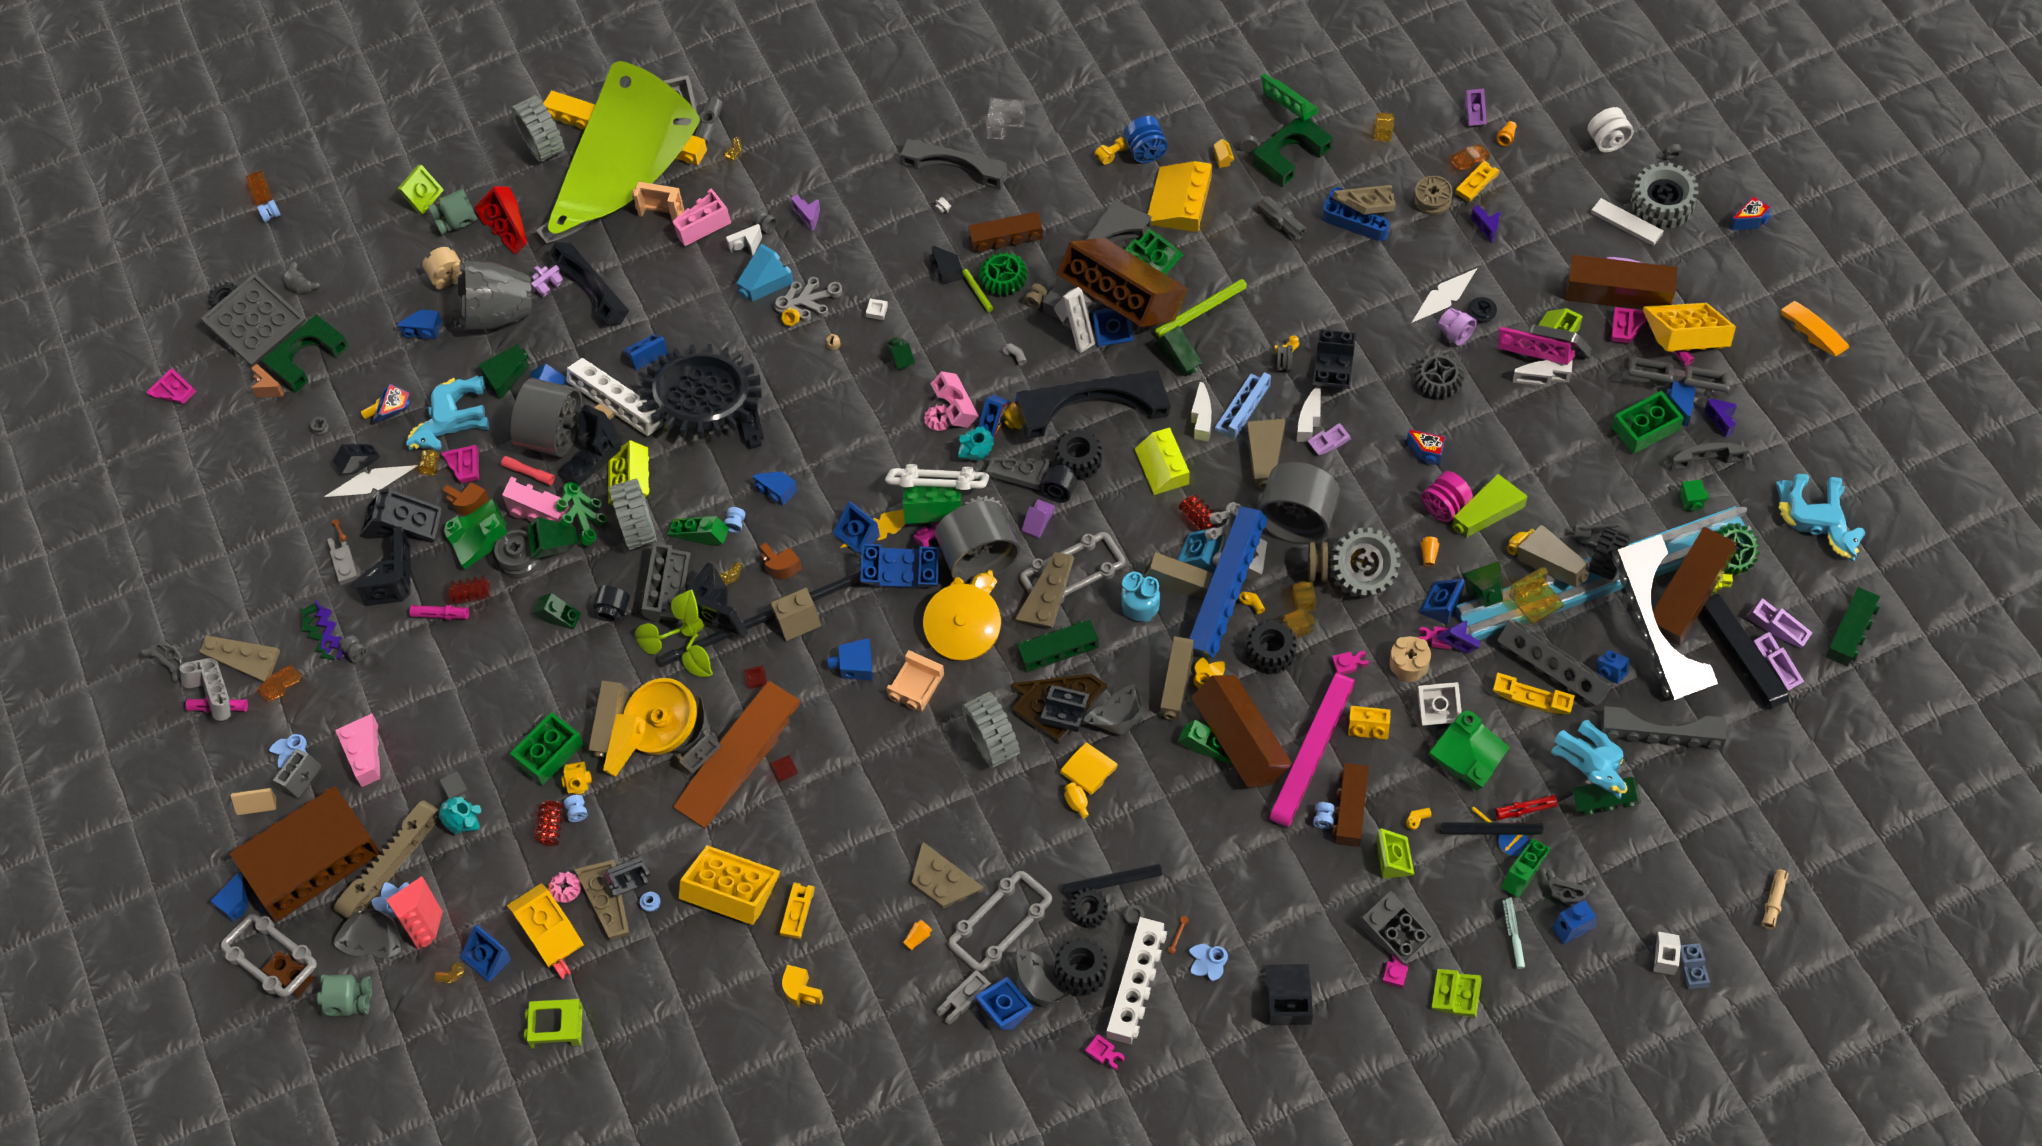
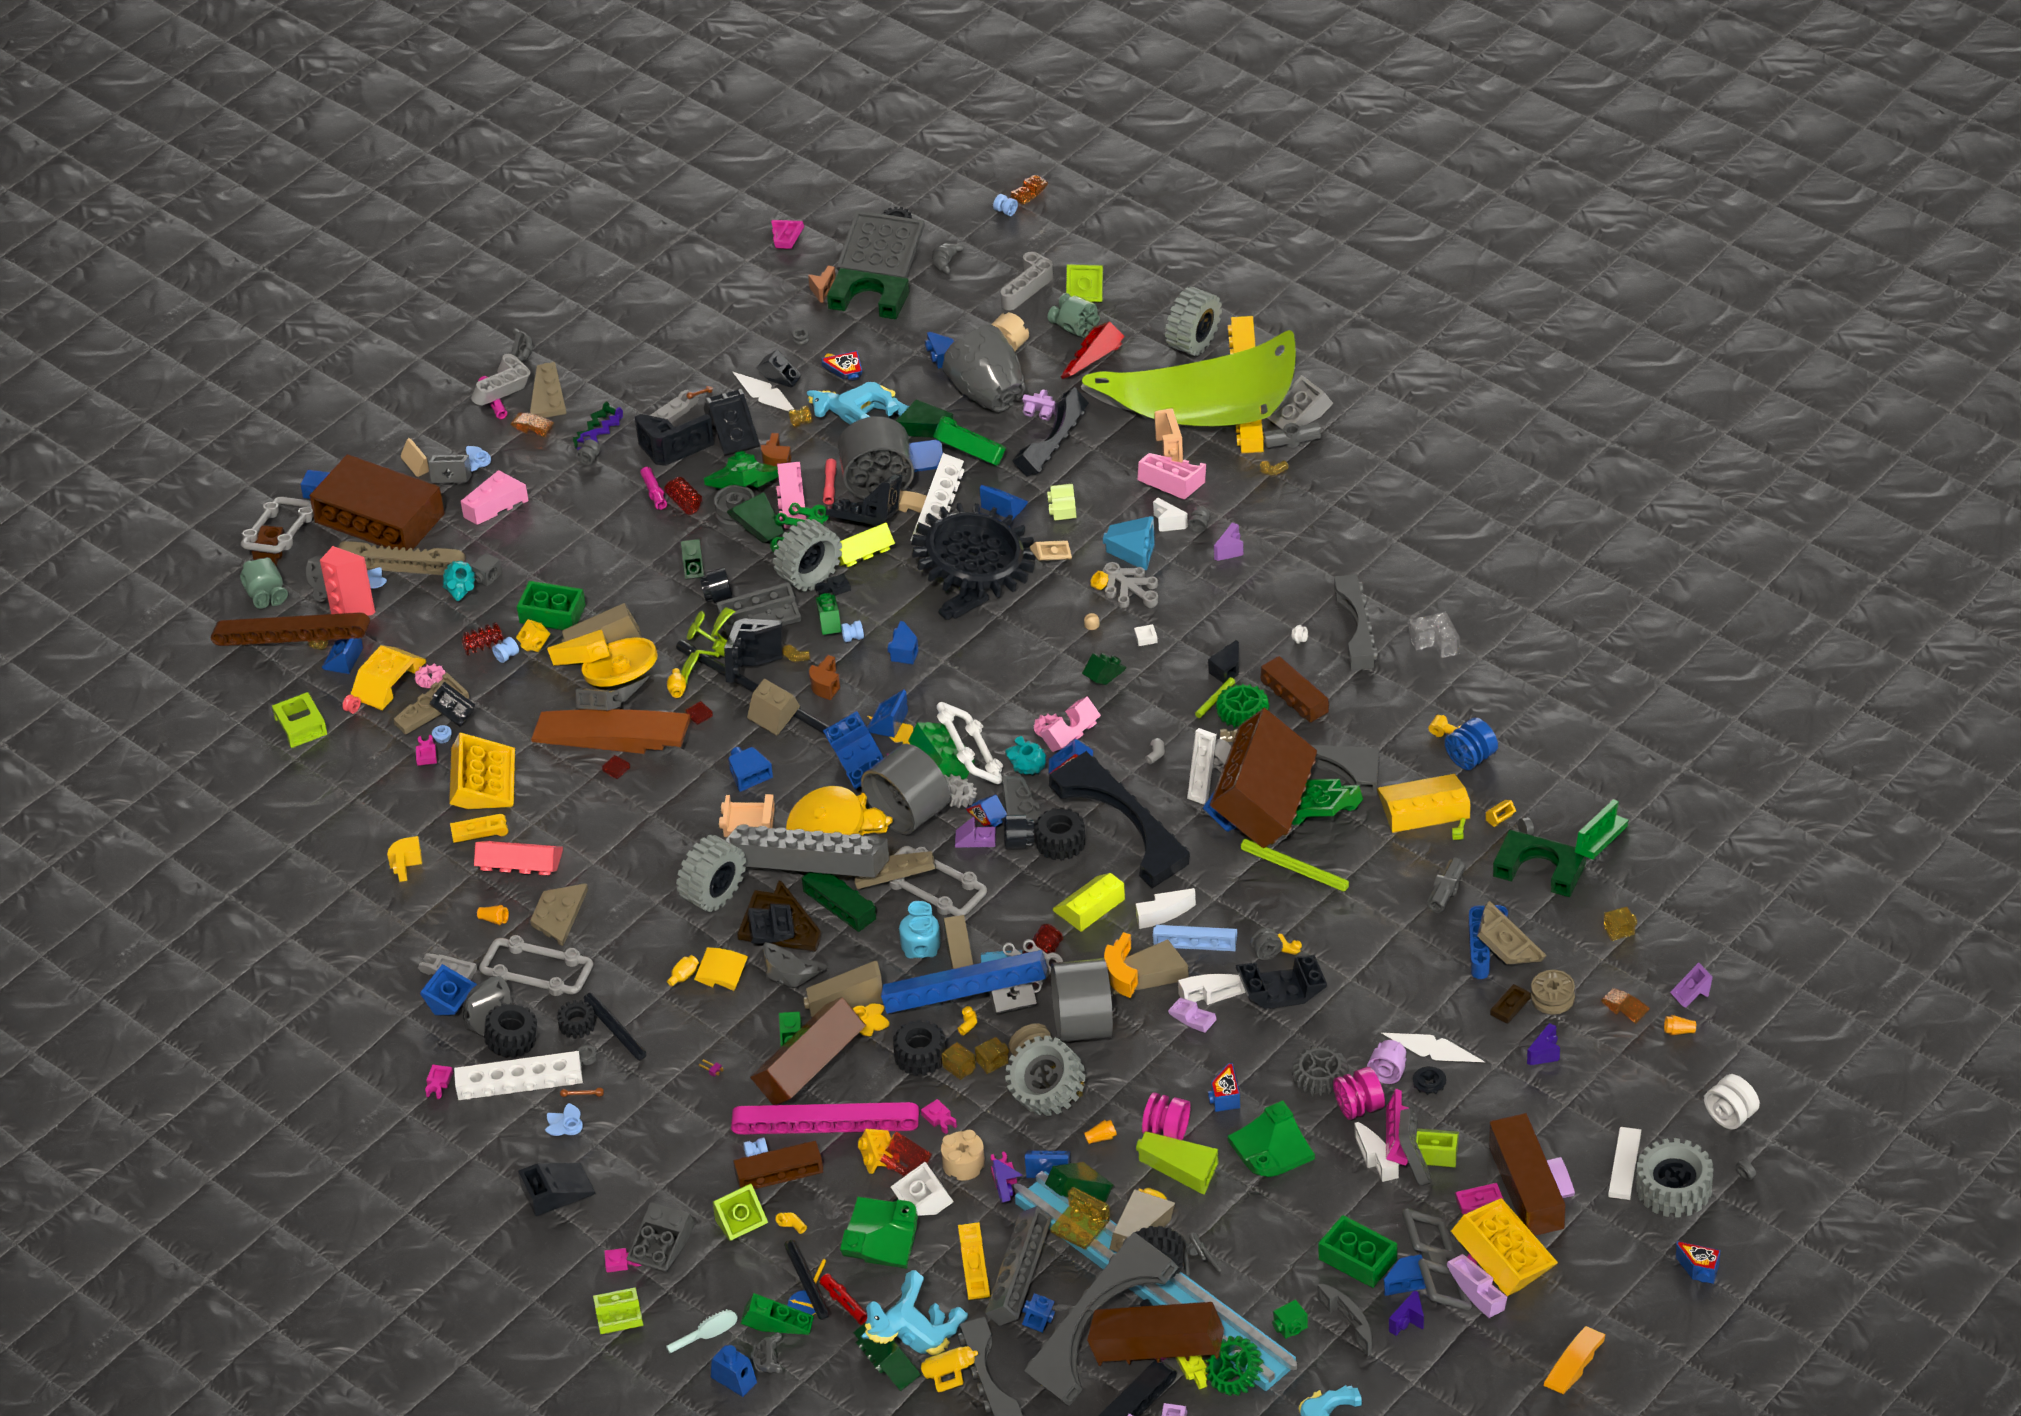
camera: 65 degrees right, 15 degrees down
dark pink wing [442,445,479,483] -> none
dark green slope [1155,325,1202,376] -> none
yellow plate [1455,161,1500,203] -> none
none -> reddish brown beam [210,612,371,646]
none -> dark pink plate [416,735,437,766]
none -> coral slope [474,841,563,875]
none -> yellow plant [667,668,686,698]
none -> piece [699,1059,724,1077]
none -> dark grey brick [725,824,889,878]
none -> black plate [815,573,851,595]
none -> clear red plate [880,1131,932,1178]
none -> yellow piece [921,1346,978,1393]
none -> green beam [933,416,1006,465]
none -> slope [965,794,1007,827]
none -> light grey beam [1001,252,1053,310]
none -> tan slope [1030,541,1072,561]
none -> yellowish green brick [1047,484,1076,520]
none -> light orange arch [1104,932,1138,998]
none -> green slope [1228,1100,1315,1177]
none -> dark pink wheel [1333,1066,1385,1120]
none -> lavender slope [1447,1254,1507,1318]
none -> lime hand [1452,818,1466,840]
none -> dark brown plate [1490,984,1531,1024]

